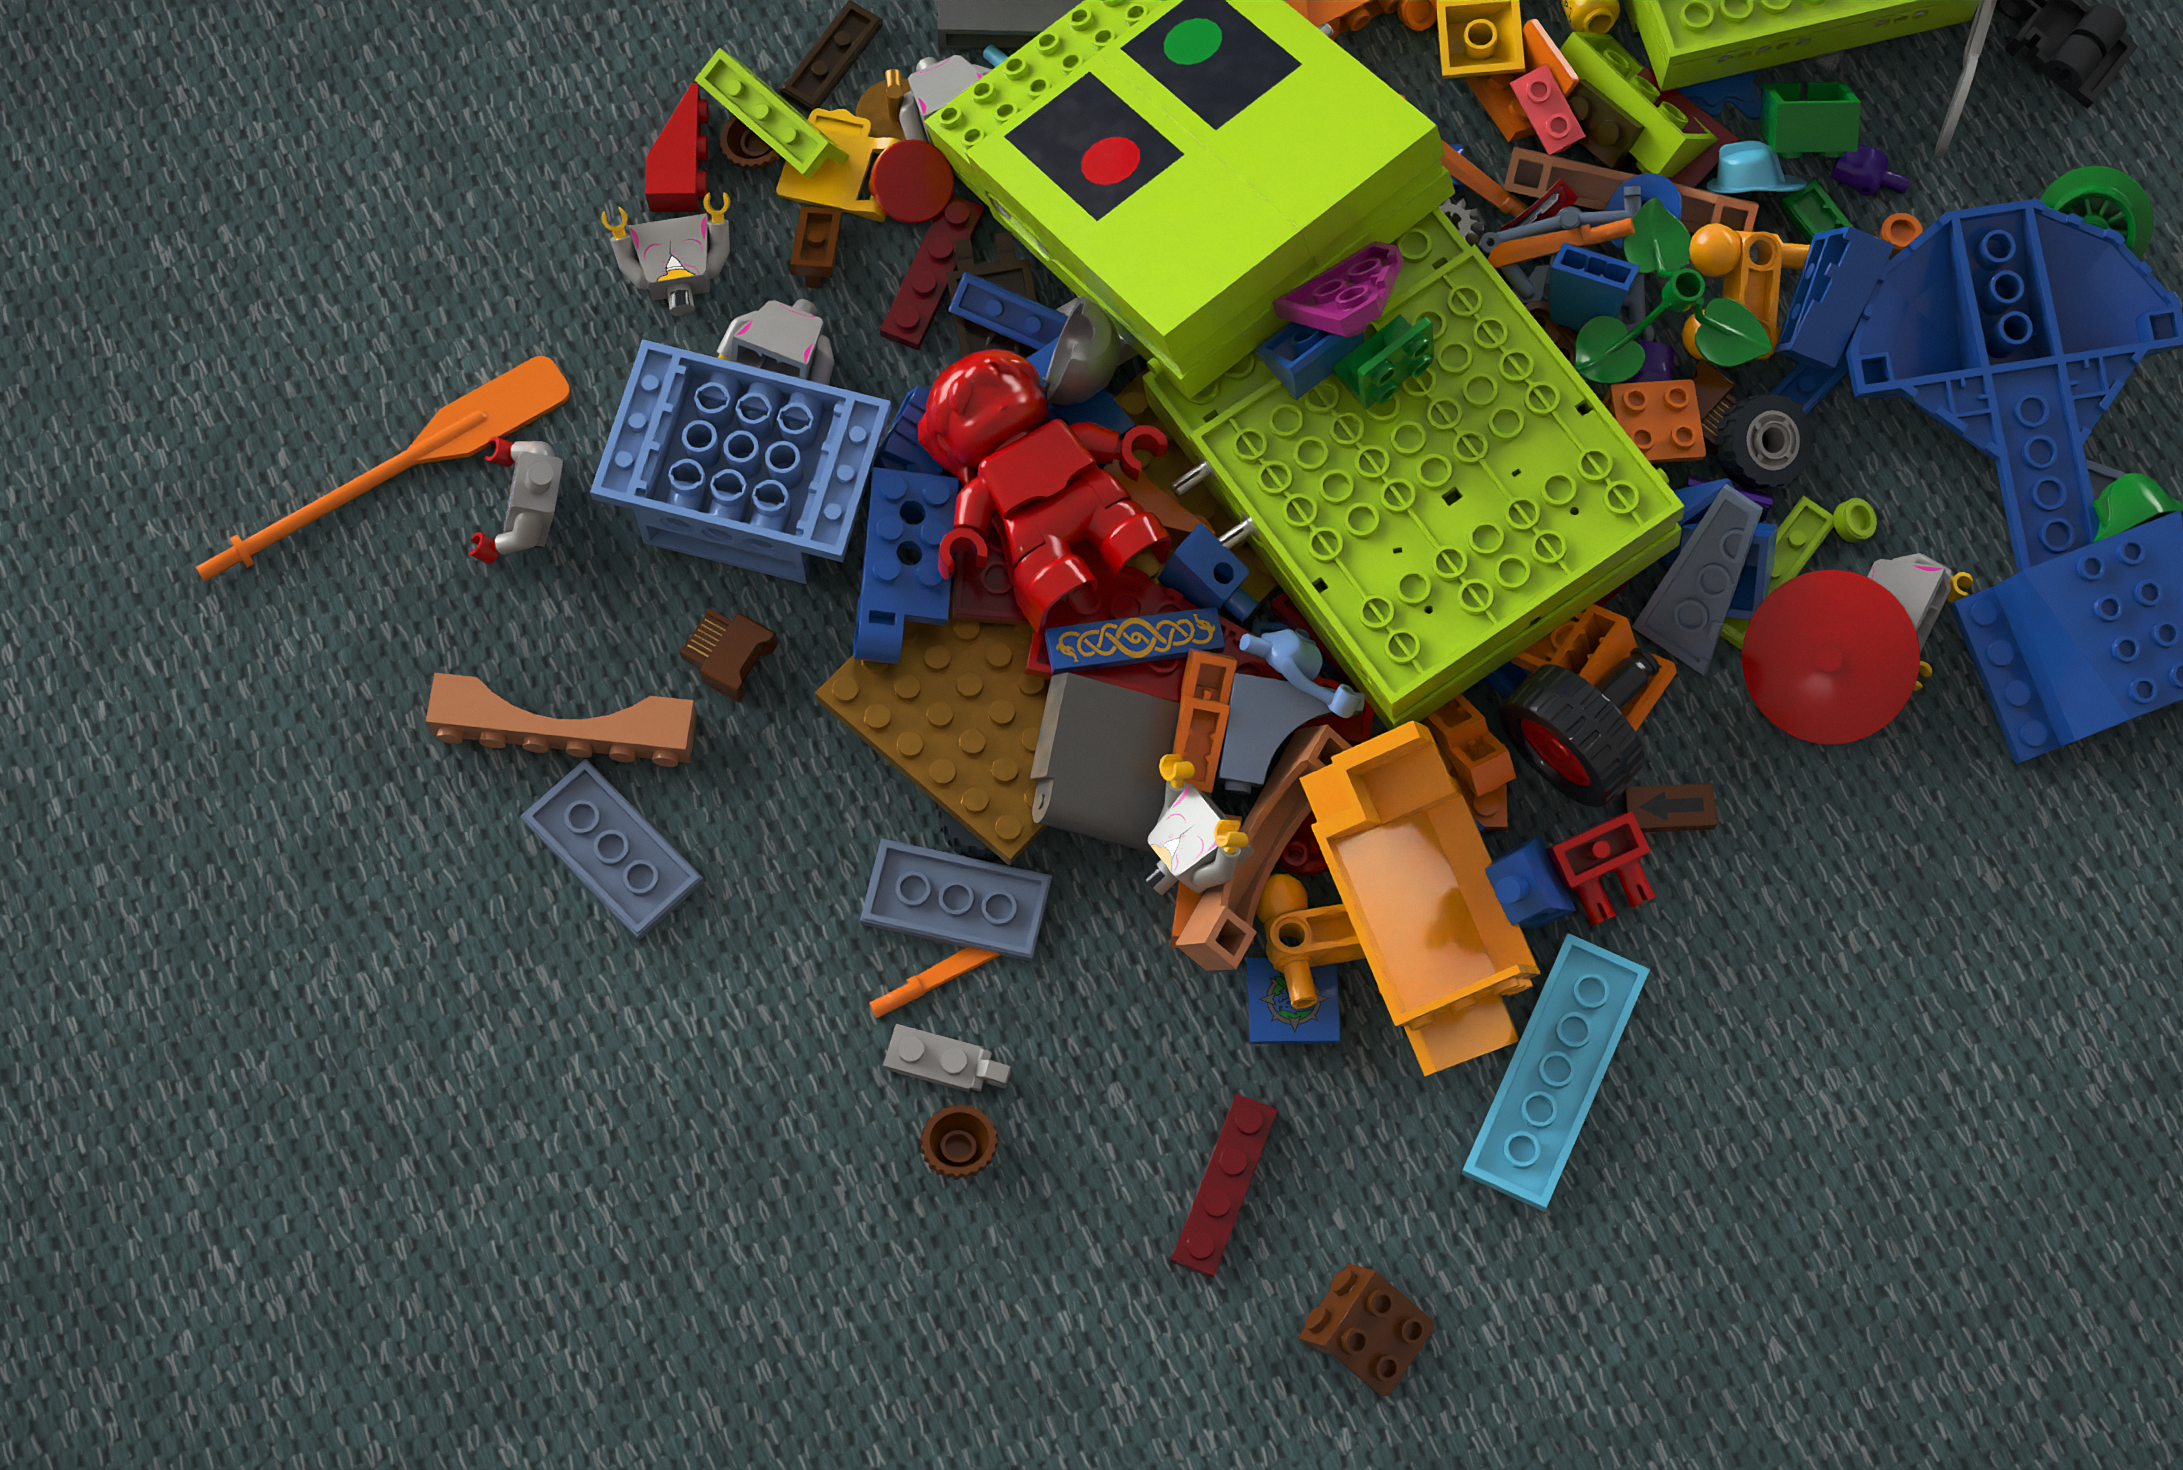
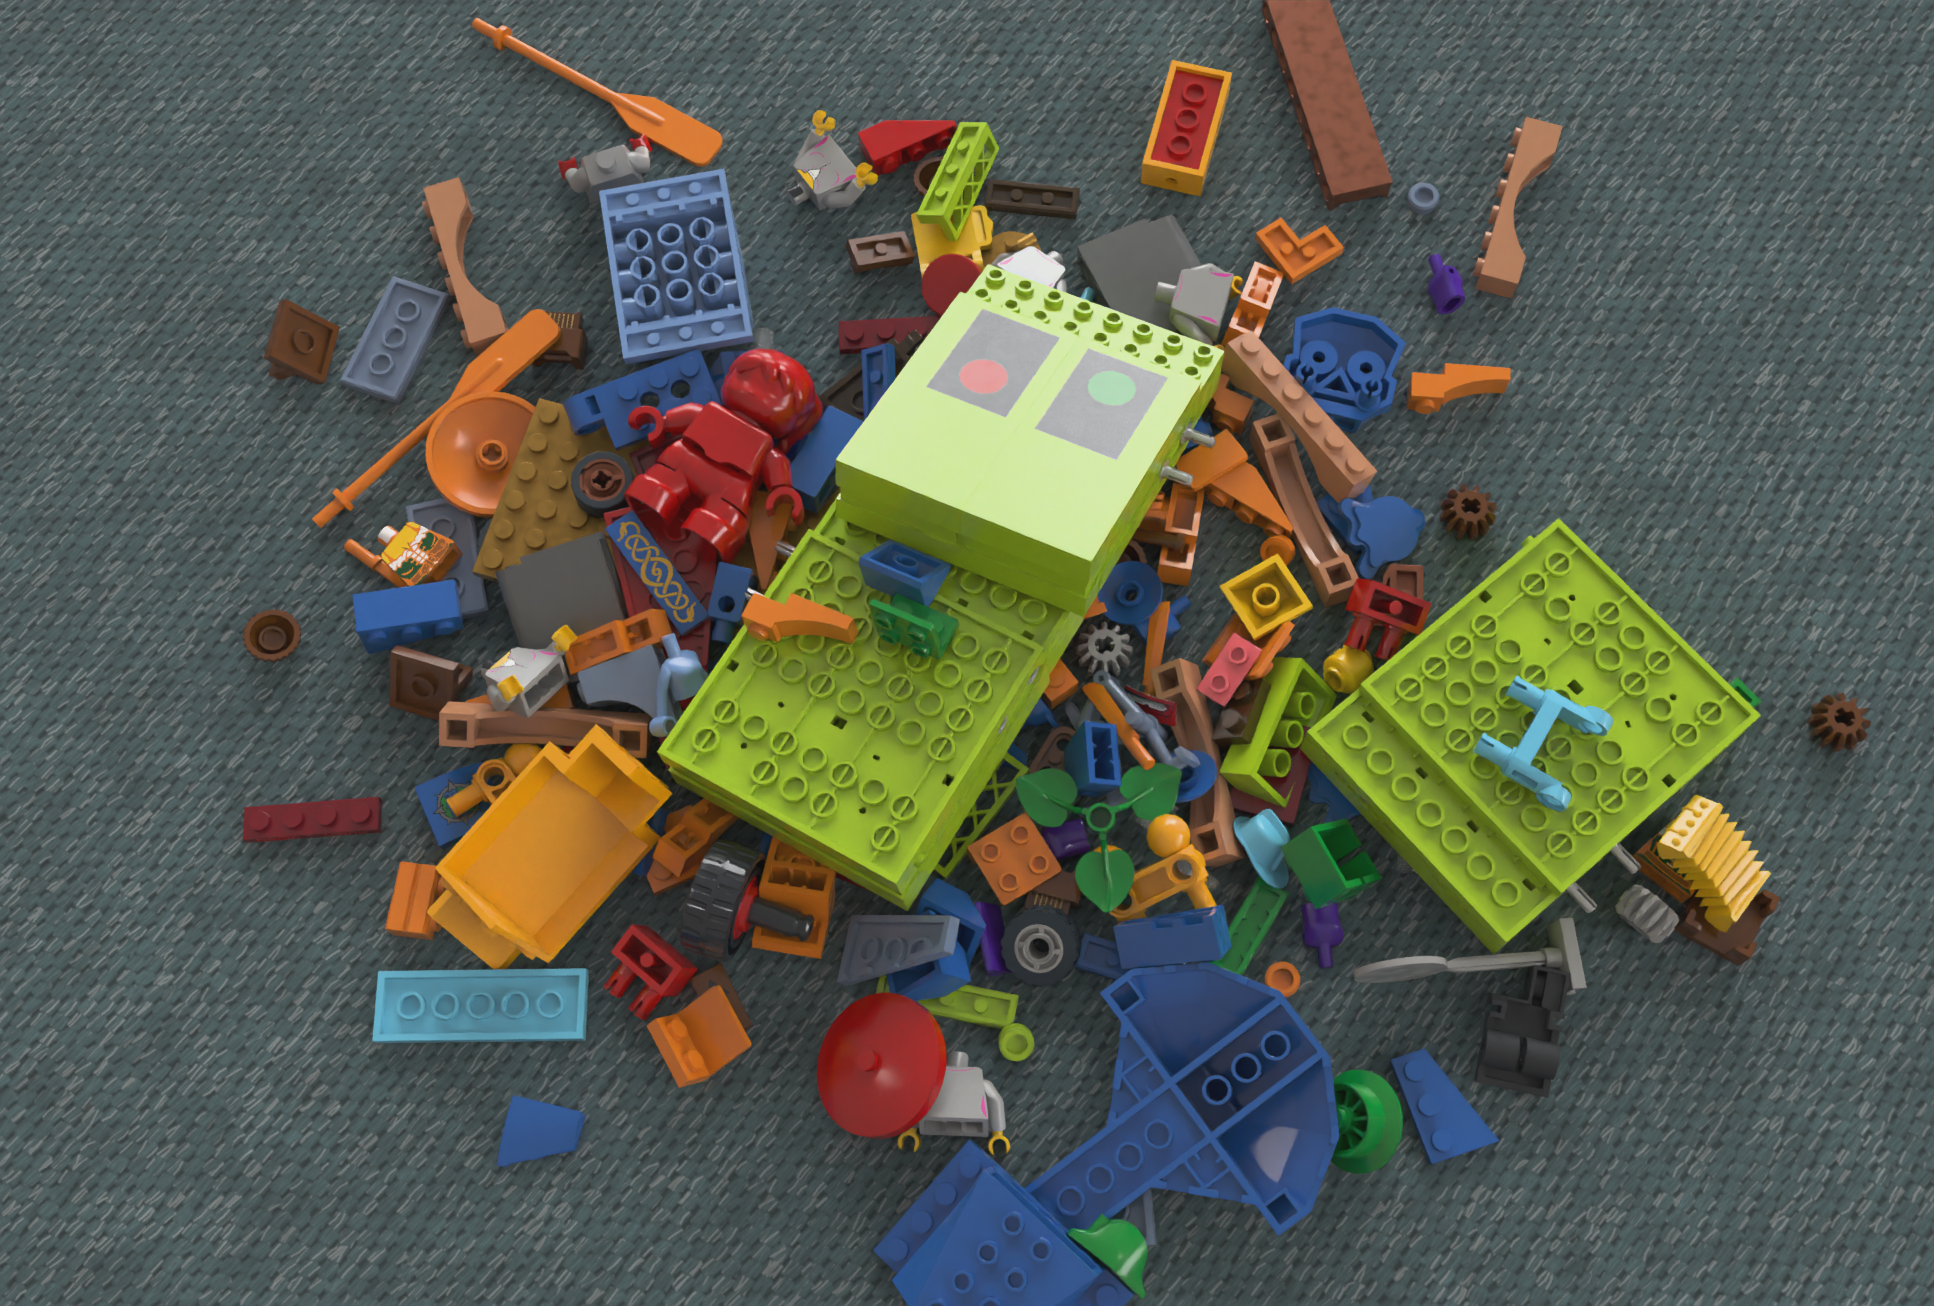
camera: 70 degrees right, 0 degrees up
light grey torso [717,299,834,385] -> none
light grey hinge [883,1024,1011,1093] -> none
flat silver cylinder [1041,296,1120,406] -> none
magenta plate [1272,241,1404,337] -> none
reddish brown bracket [1298,1263,1434,1396] -> none
blue torso [1485,835,1576,929] -> none
none -> reddish brown bracket [264,299,340,385]
none -> orange piece [312,309,561,528]
none -> blue wedge [353,580,464,654]
none -> torso [377,522,463,586]
none -> orange brick [385,861,446,940]
none -> reddish brown bracket [390,645,473,721]
none -> orange dish [425,391,536,518]
none -> blue slope [497,1095,586,1167]
none -> wheel [571,452,634,518]
none -> orange bracket [647,985,752,1088]
none -> orange slope [741,593,859,644]
none -> blue wing [1389,1048,1499,1165]

